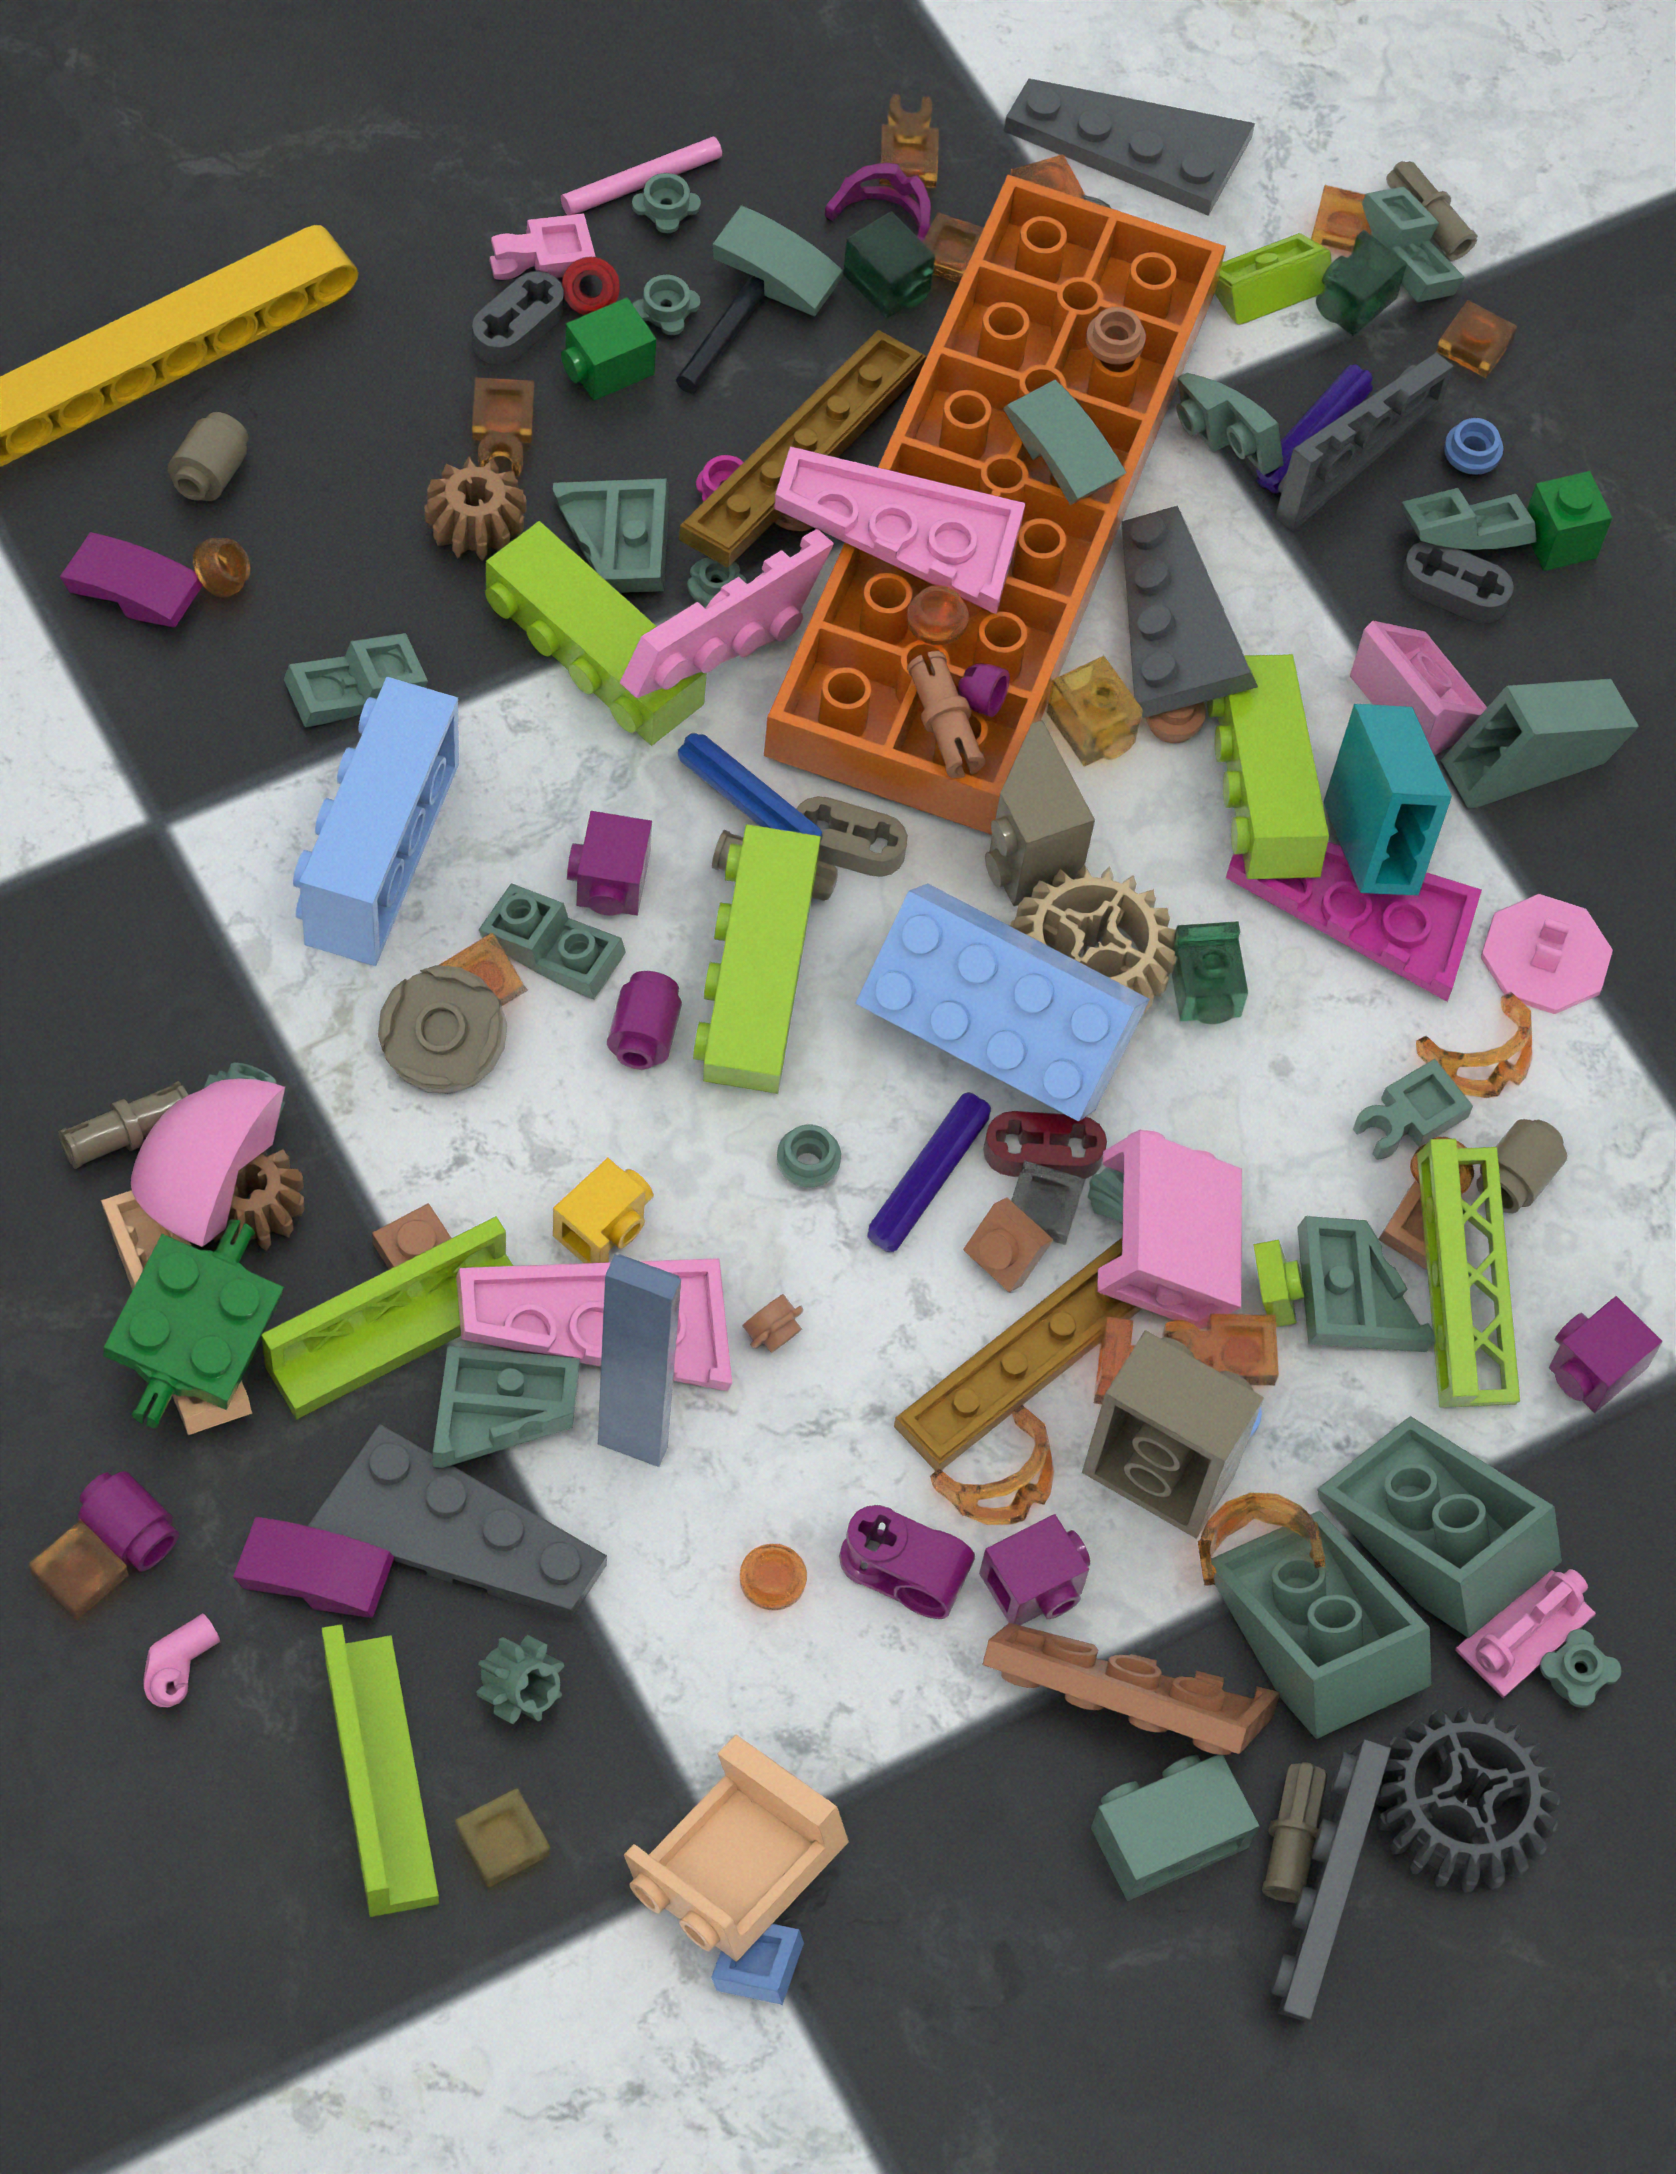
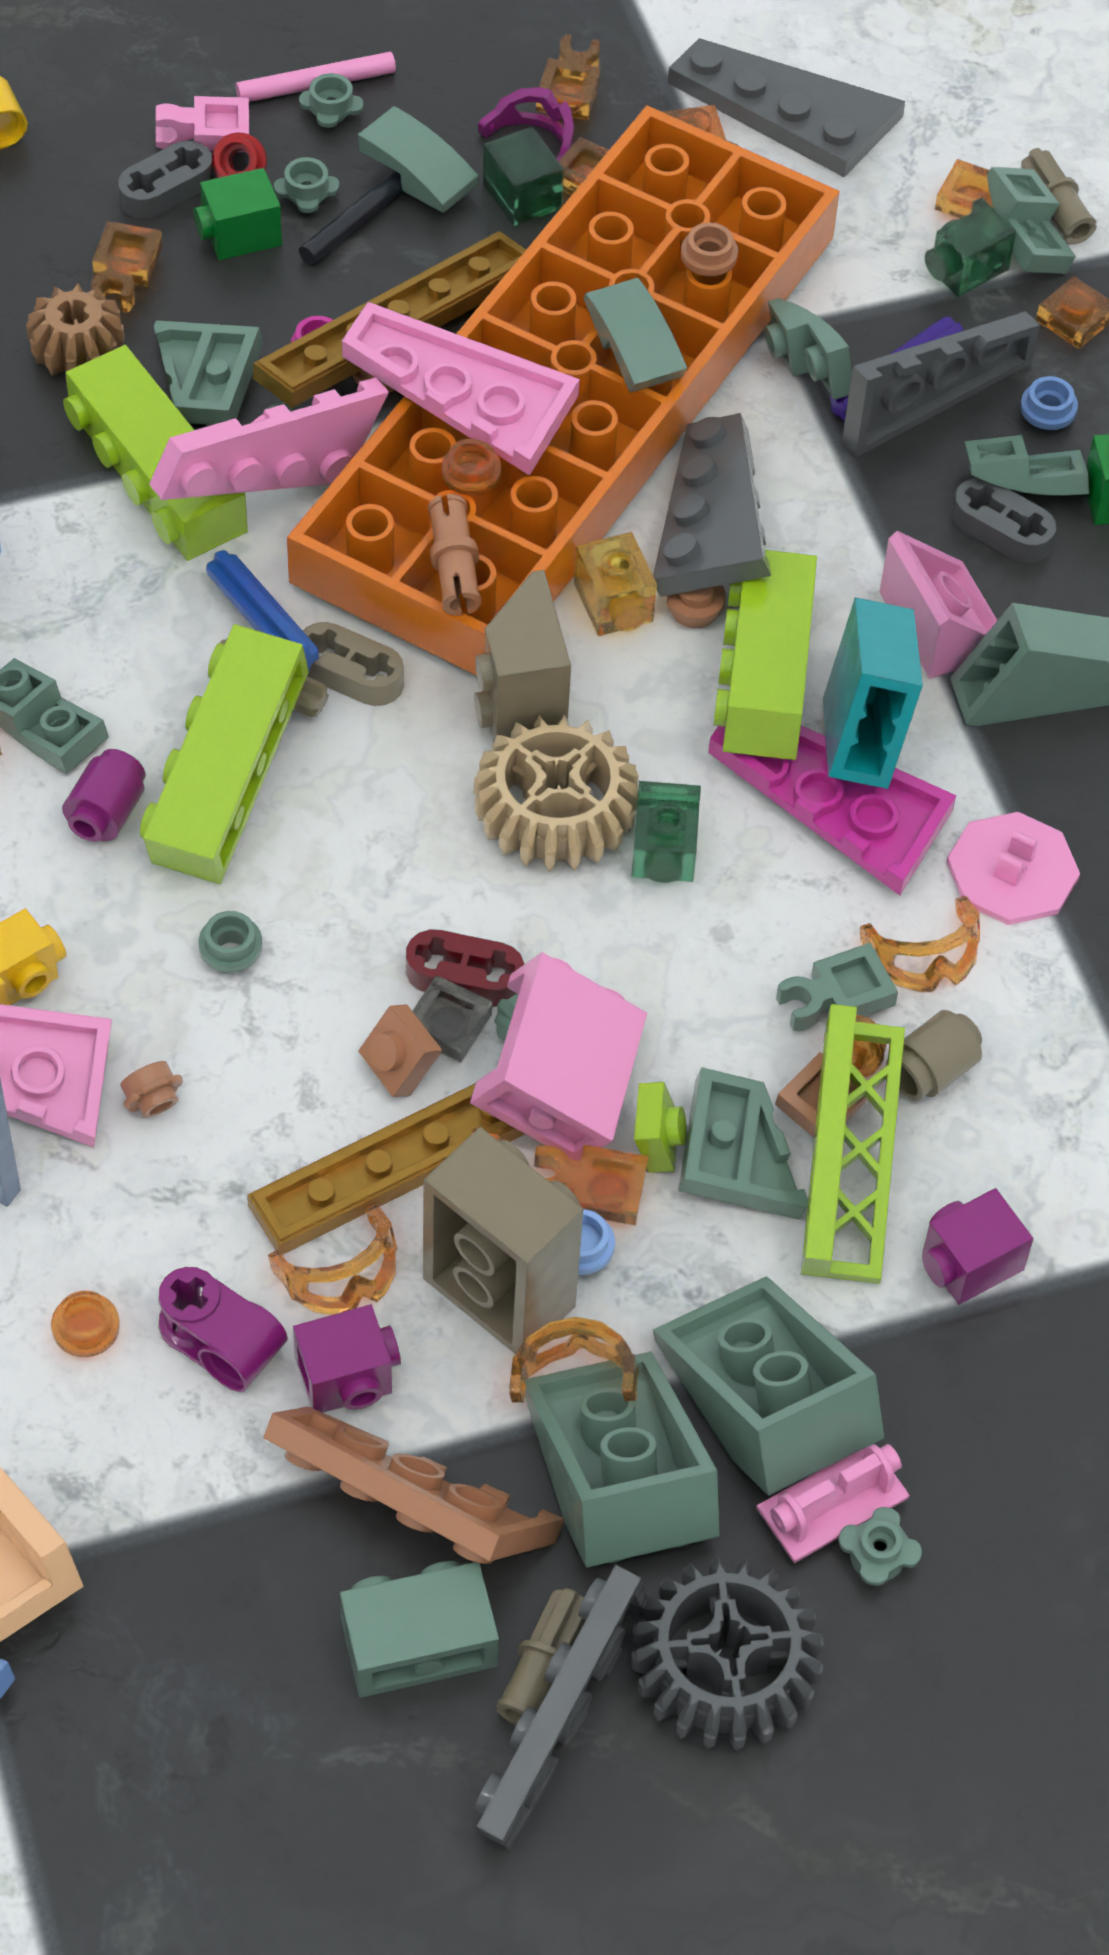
camera: 15 degrees right, 5 degrees down
magenta brick [567,811,652,916] -> none
light blue brick [855,883,1150,1121] -> none
dark purple axle [867,1092,991,1252] -> none
magenta hinge [957,663,1010,717] -> none
lime slope [1215,233,1334,324] -> none

